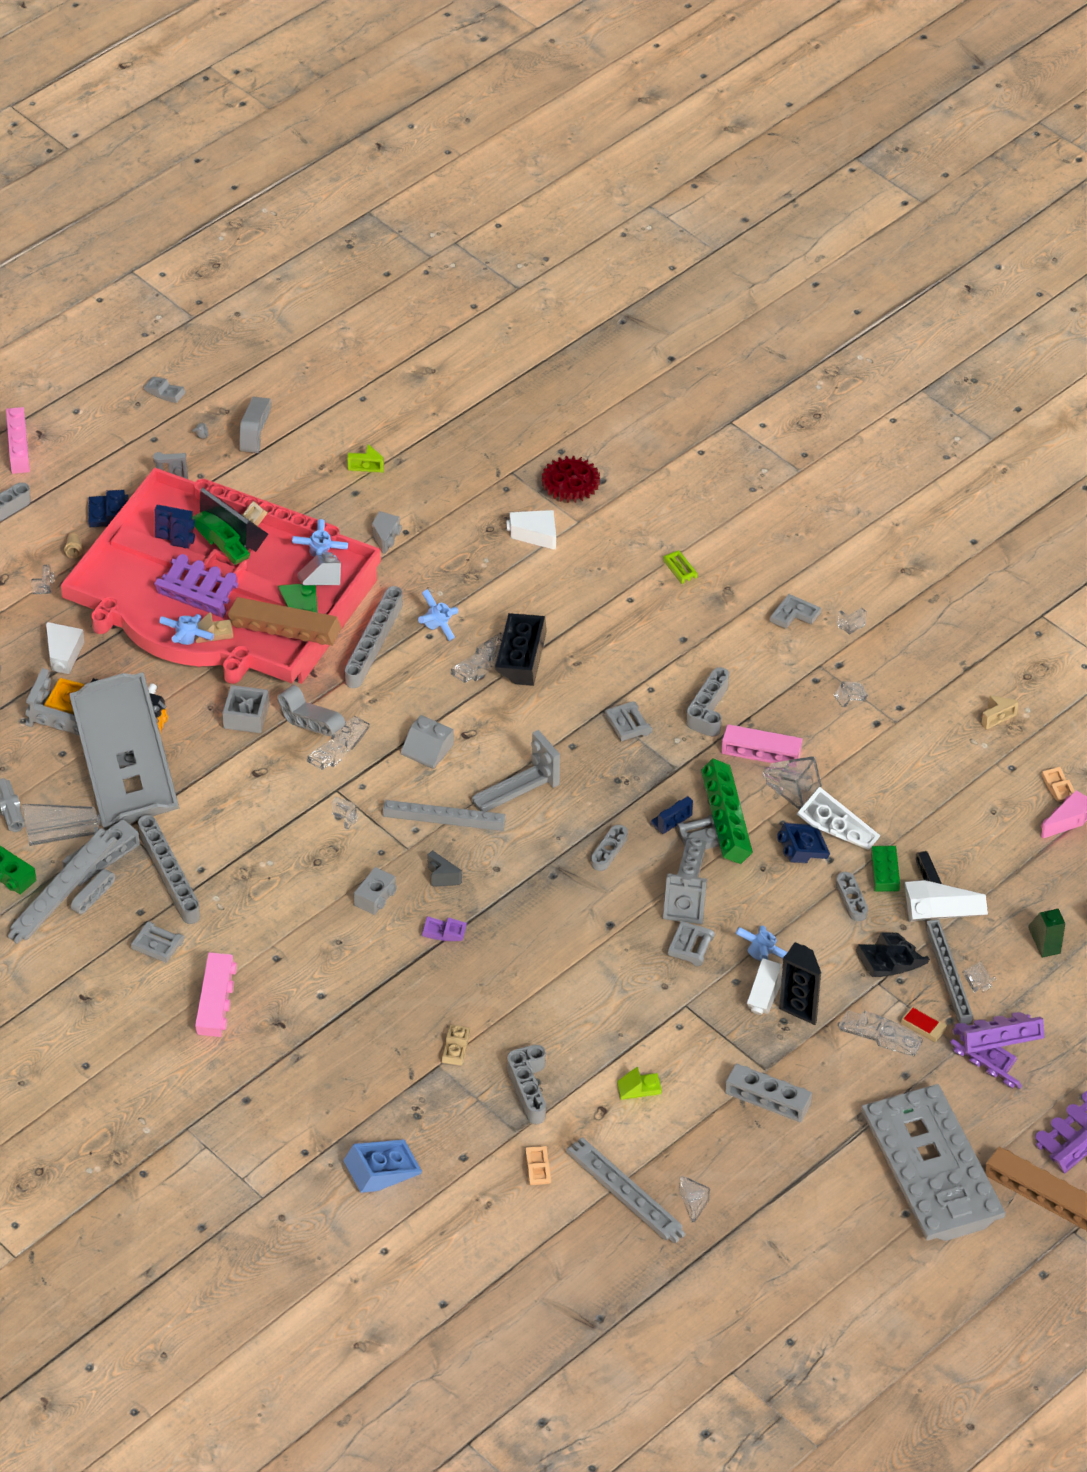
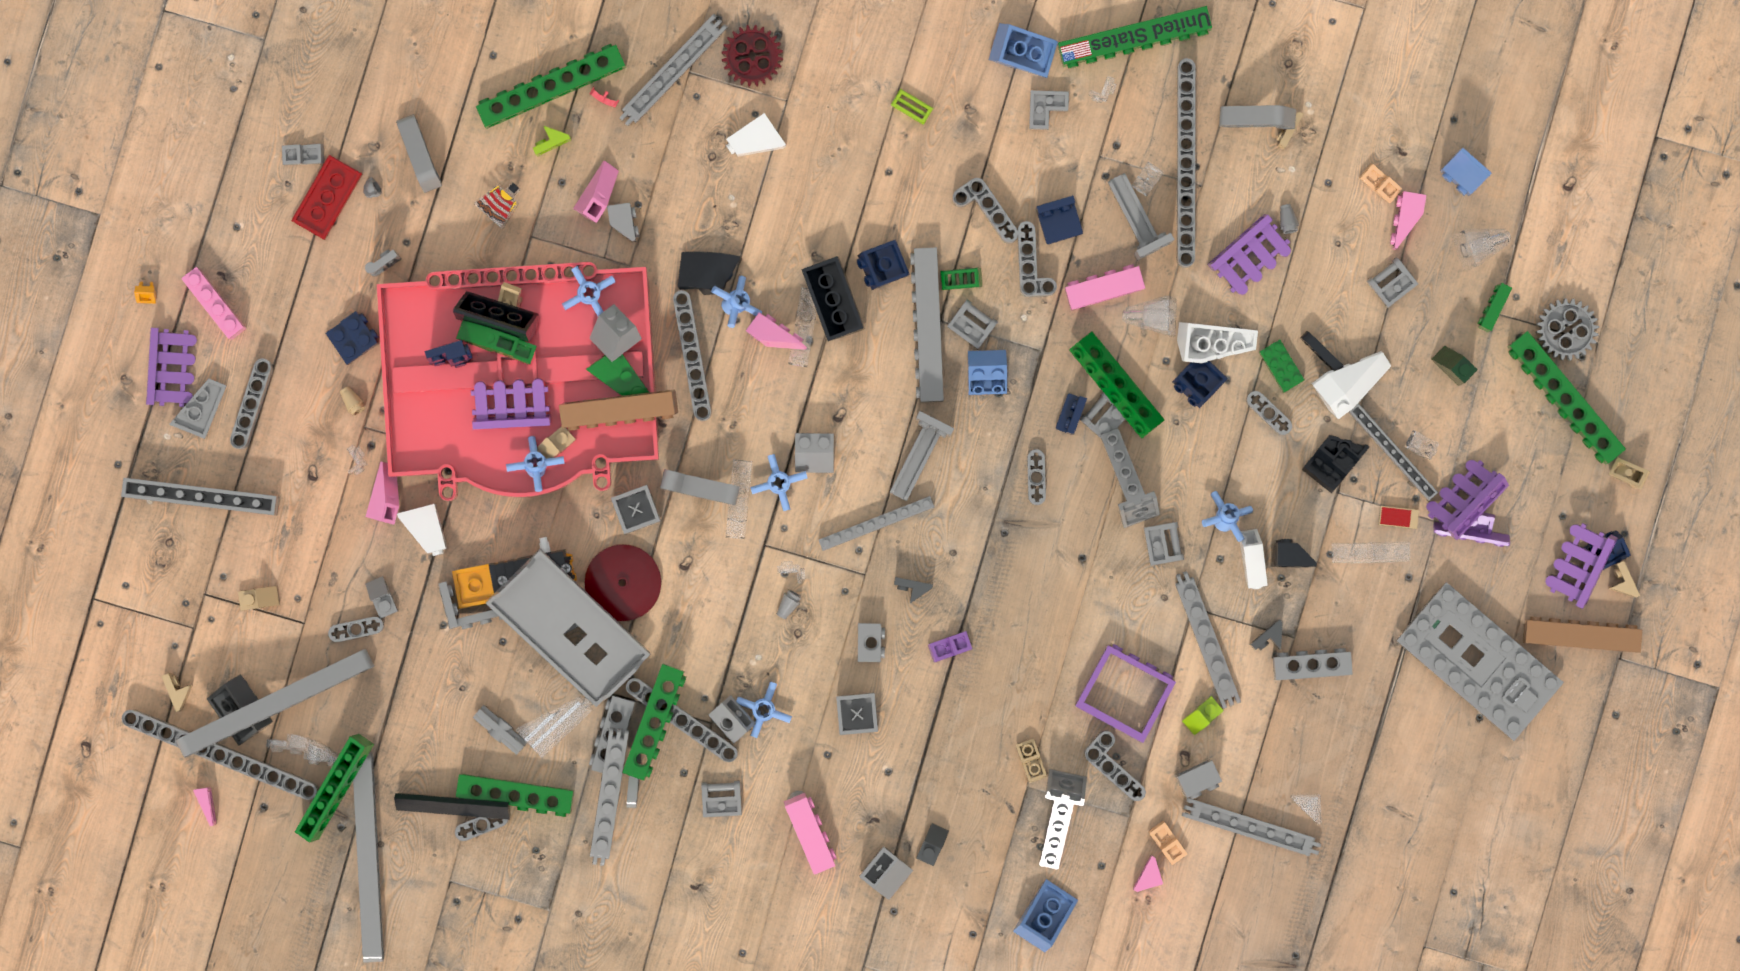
camera: 30 degrees left, 40 degrees up
none -> red tile [291,155,363,240]
none -> bright pink slope [365,462,399,525]
none -> torso [474,182,521,230]
none -> green brick [476,44,626,129]
none -> bright pink slope [573,161,619,223]
none -> dark red dish [585,544,662,621]
none -> coral piece [590,86,619,108]
none -> light grey hinge [619,14,728,126]
none -> green brick [622,663,687,781]
none -> black slope [677,252,742,295]
none -> light grey brick [709,695,756,744]
none -> light blue bar [736,681,792,738]
none -> bright pink slope [746,312,807,350]
none -> light blue bar [750,454,807,511]
none -> light grey cone [776,590,802,619]
none -> light grey brick [836,693,878,735]
none -> dark blue plate [857,240,910,290]
none -> light grey slope [859,846,913,900]
none -> light grey brick [910,247,944,403]
none -> dark grey slope [916,823,949,866]
none -> green slope [941,268,982,290]
none -> light grey beam [952,178,1018,244]
none -> medium blue slope [968,350,1007,395]
none -> medium blue slope [988,23,1058,78]
none -> dark blue bracket [1036,195,1083,245]
none -> bracket [1039,769,1087,869]
none -> green brick [1057,6,1212,69]
none -> medium lavender window [1075,644,1176,743]
none -> light grey bracket [1108,173,1175,261]
none -> bright pink slope [1133,855,1163,892]
none -> light grey hinge [1175,571,1241,709]
none -> light grey brick [1175,759,1222,799]
none -> light grey beam [1176,58,1196,268]
none -> medium lavender fence [1207,214,1291,295]
none -> light grey beam [1219,105,1296,129]
none -> dark grey slope [1249,619,1283,651]
none -> light grey cone [1280,204,1299,234]
none -> light grey plate [1367,257,1418,308]

